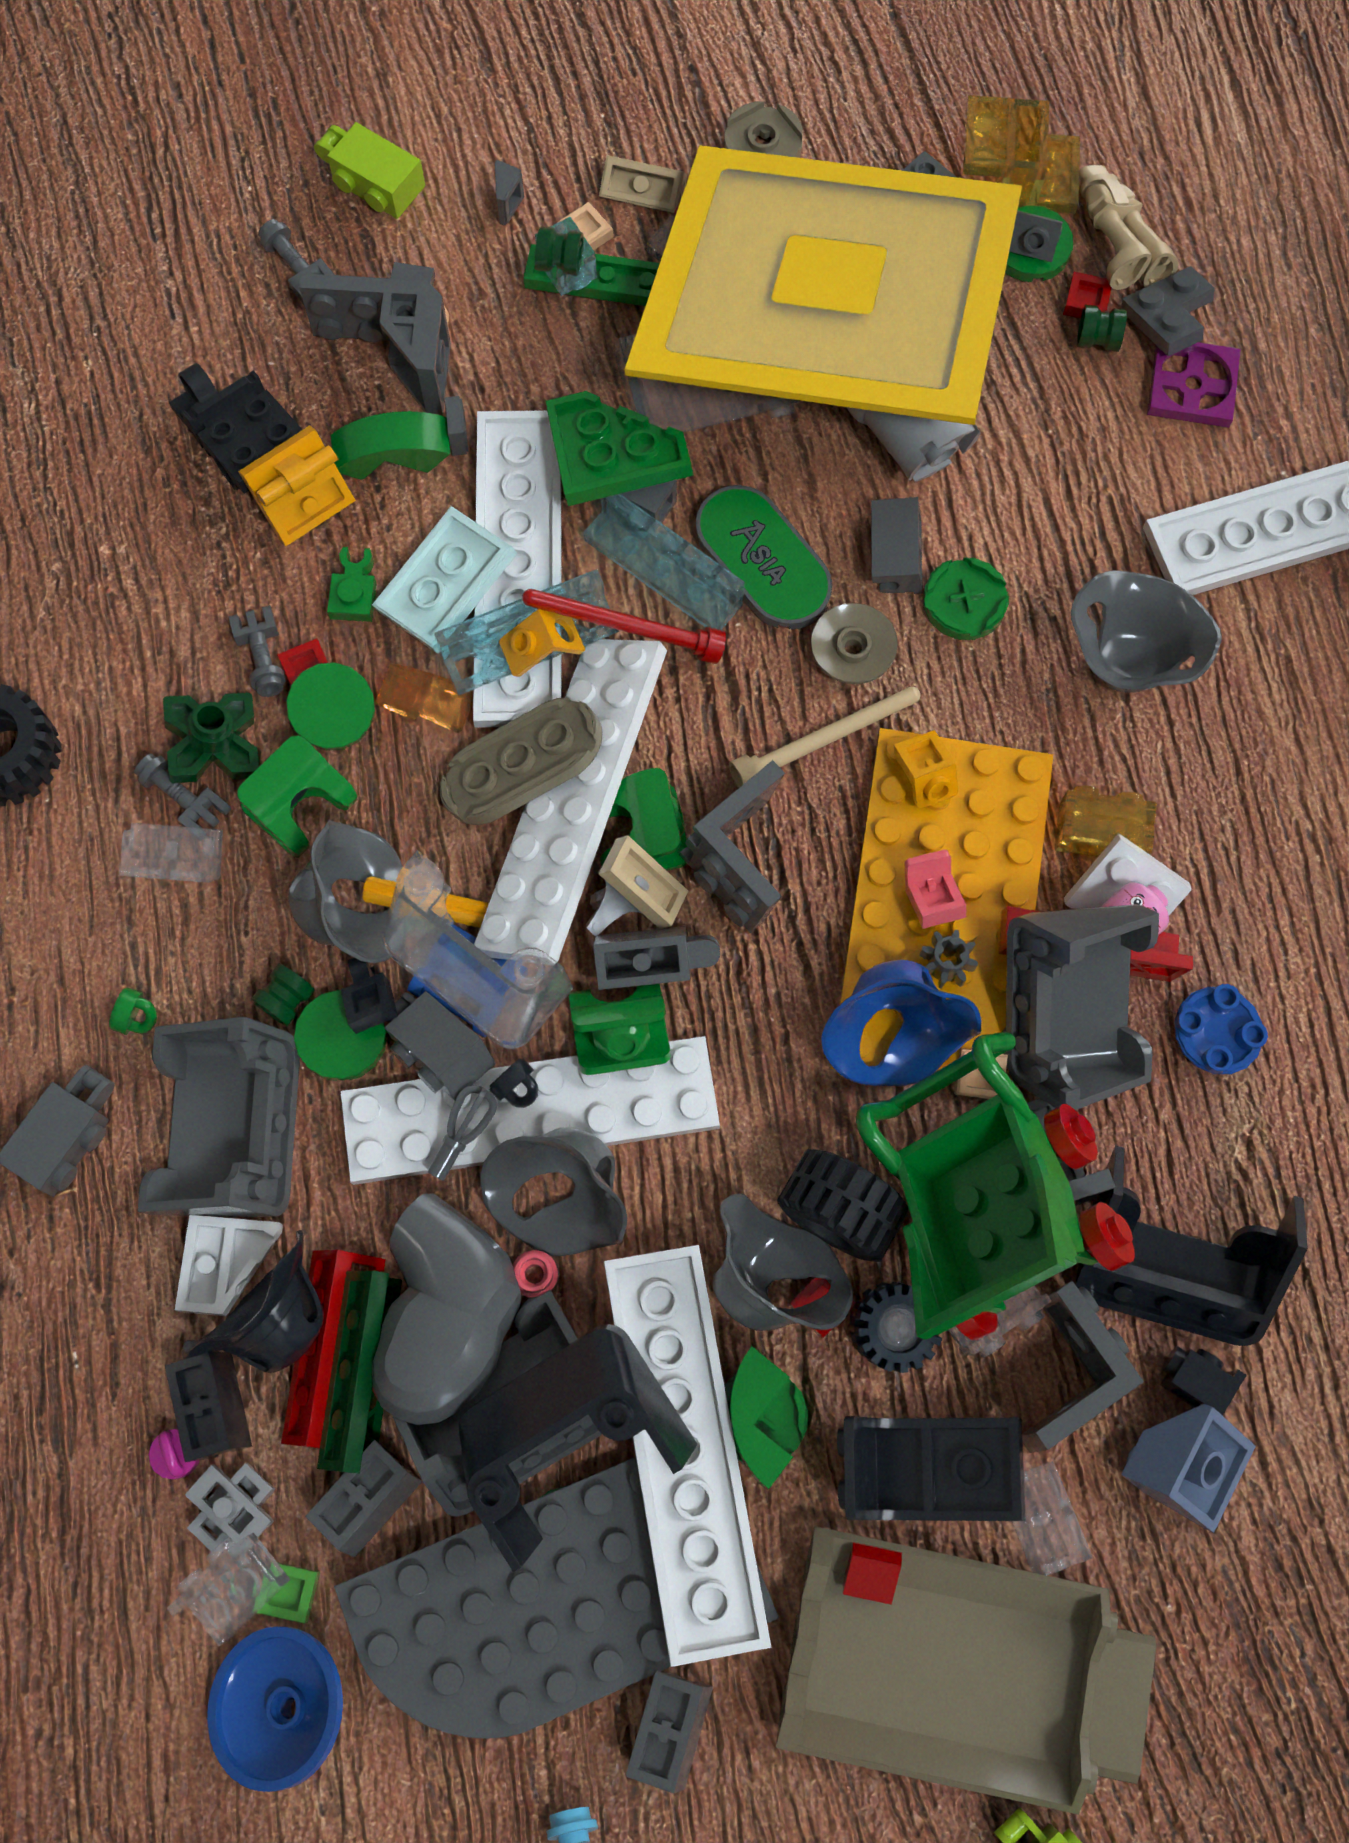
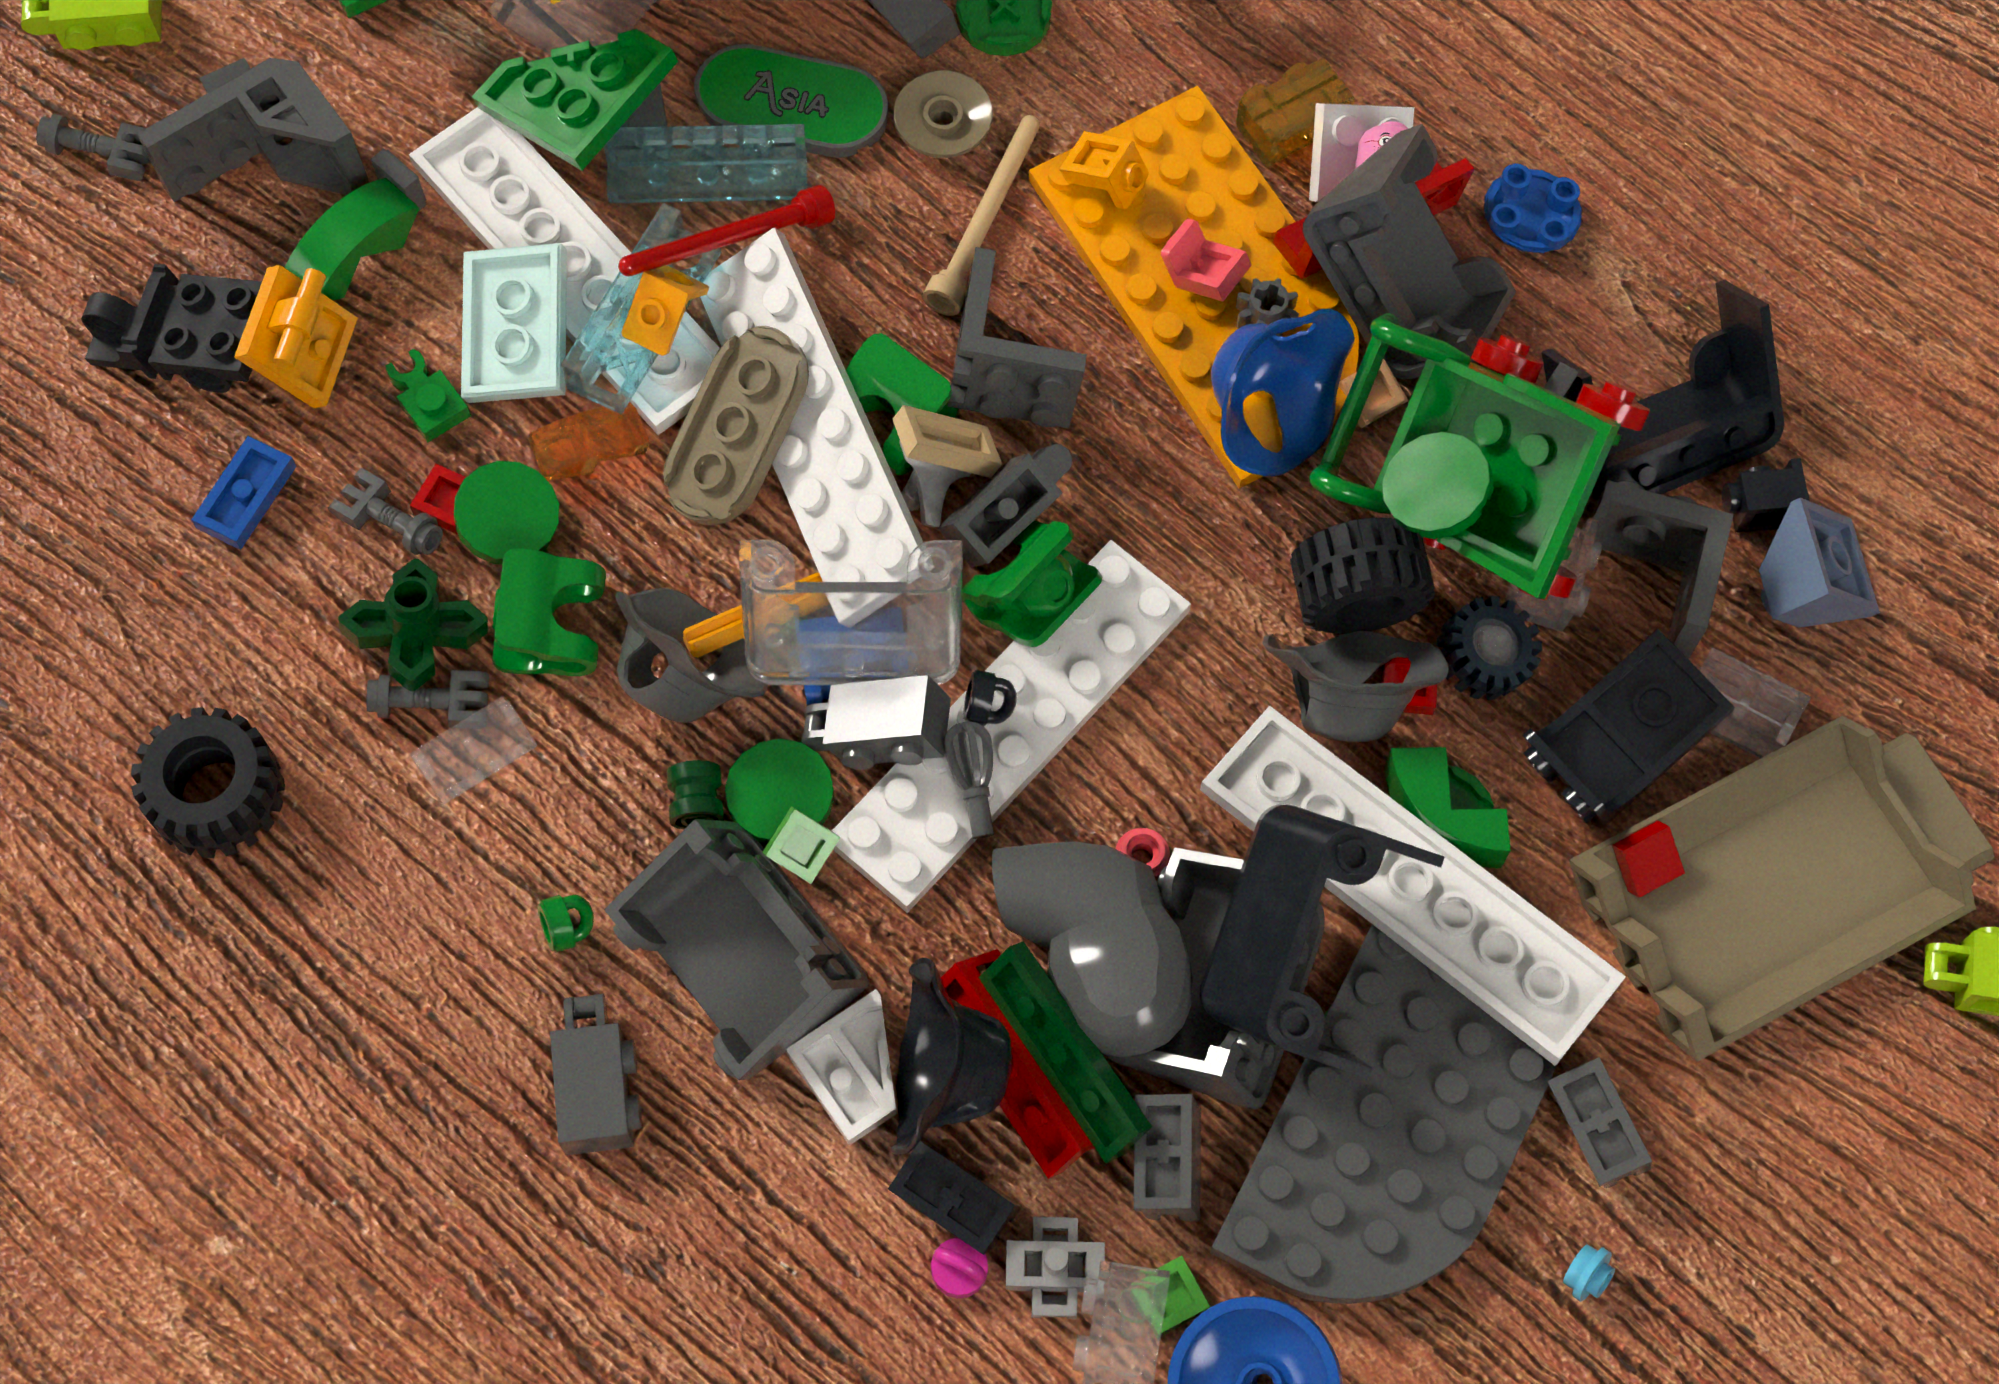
camera: 40 degrees left, 5 degrees down
black plate [341,957,398,1034] -> none
dark grey piece [481,1128,627,1256] -> none
none -> blue plate [191,436,297,550]
none -> tile [762,806,841,884]
none -> tile [1382,432,1494,539]

